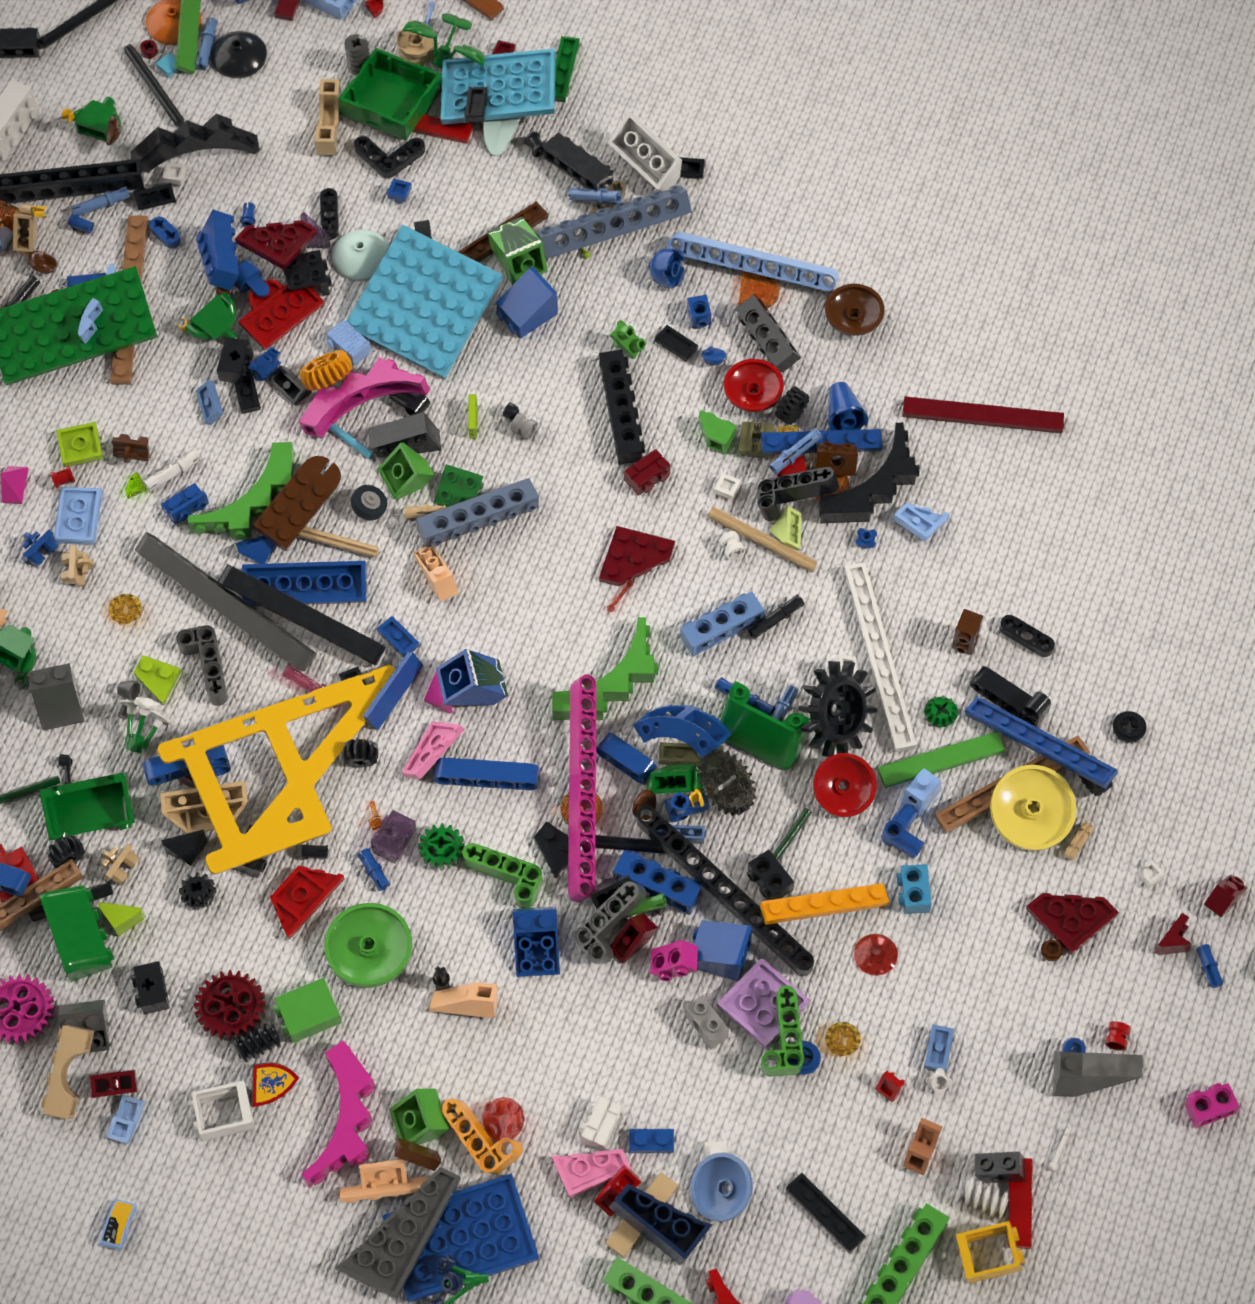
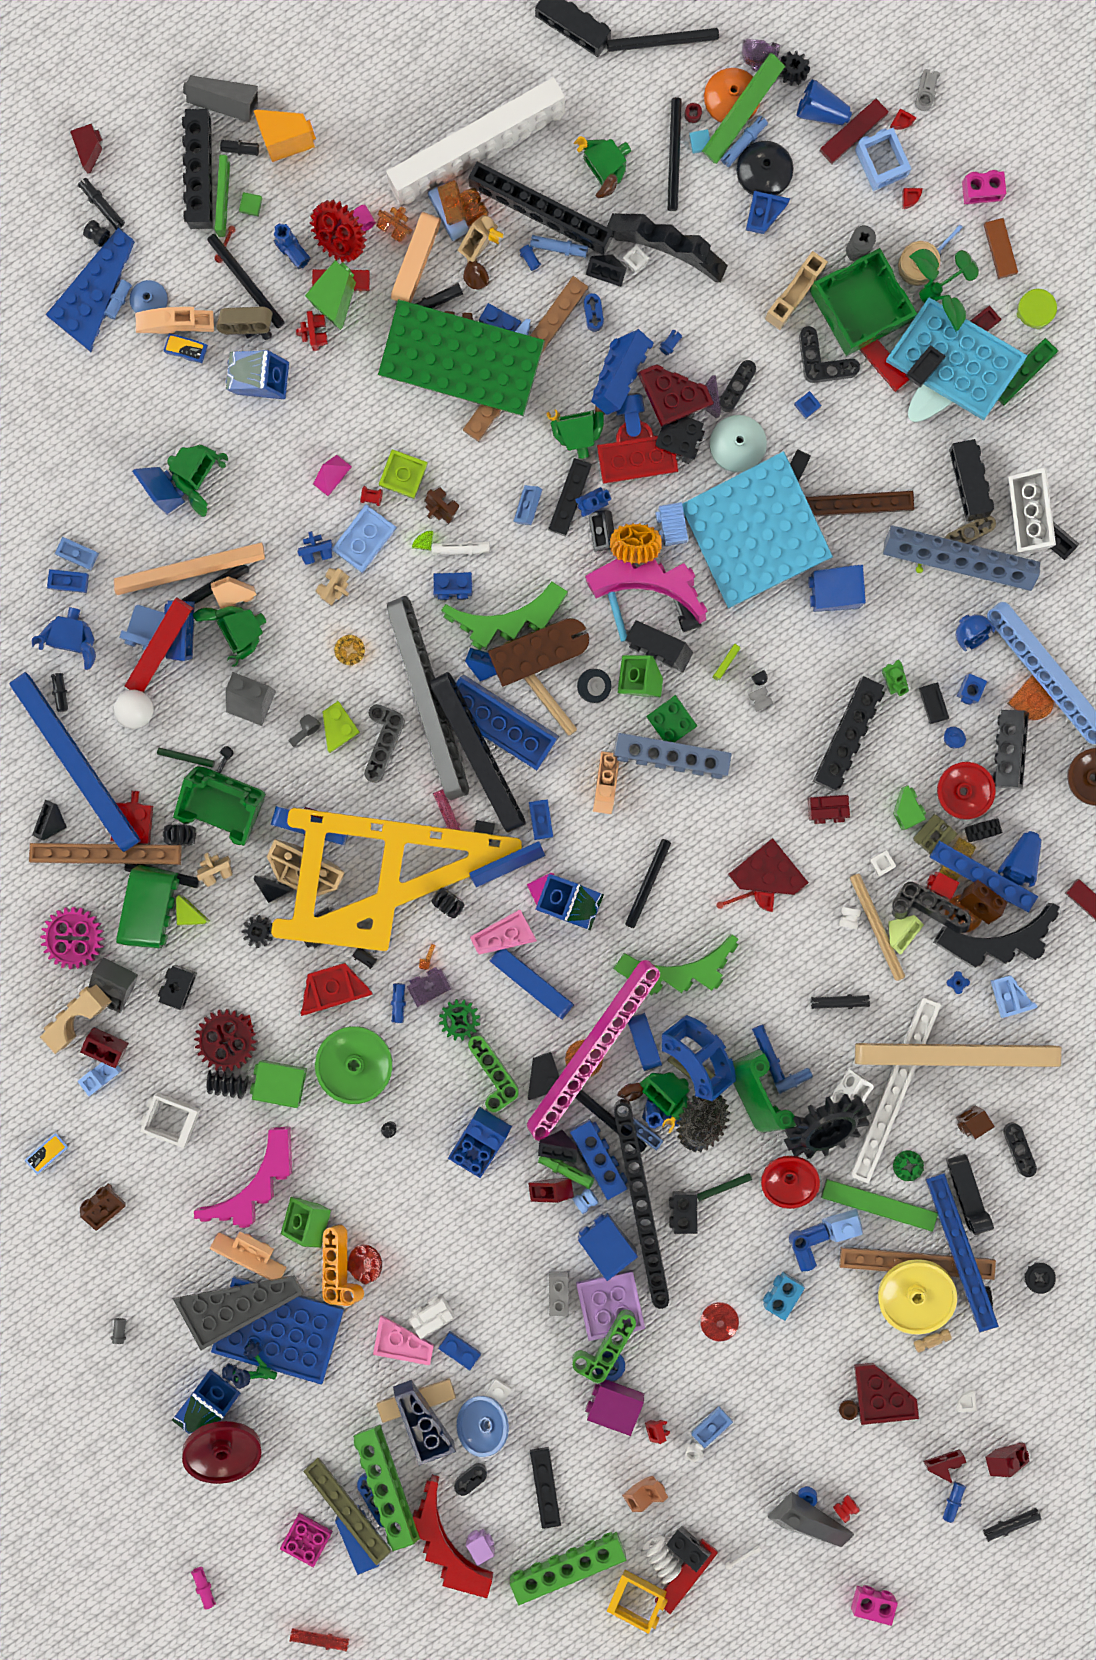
camera: 35 degrees right, 25 degrees up
light blue slope [78,298,103,344] -> none
plant [119,697,173,754] -> none
black brick [216,337,254,384] -> none
shield [251,1062,299,1107] -> none
reddish brown slope [394,1137,441,1171] -> none
tan pin [405,504,446,519] -> none
light nougat slope [429,982,498,1018] -> none
bright green slope [487,217,548,285] -> none
black bush [524,131,545,157] -> none
medium blue pin [568,188,622,204] -> none
dark grey beam [574,881,646,964] -> none
red slope [594,1165,641,1217] -> none
dark pink brick [650,940,698,981] -> none
medium blue brick [680,591,765,657] -> none
light orange plate [760,883,889,925] -> none
medium blue pin [769,428,822,475] -> none
clear yellow gear [825,1022,861,1057] -> none
none -> reddish brown bracket [80,1183,126,1231]
none -> black beam [454,1463,487,1496]
none -> light blue wheel [572,1188,599,1214]
none -> magenta brick [585,1379,644,1436]
none -> black axle [625,839,671,928]
none -> blue wing [746,191,790,234]
none -> red tile [754,891,775,912]
none -> tan beam [855,1043,1062,1067]
none -> lime tile [1017,289,1057,329]

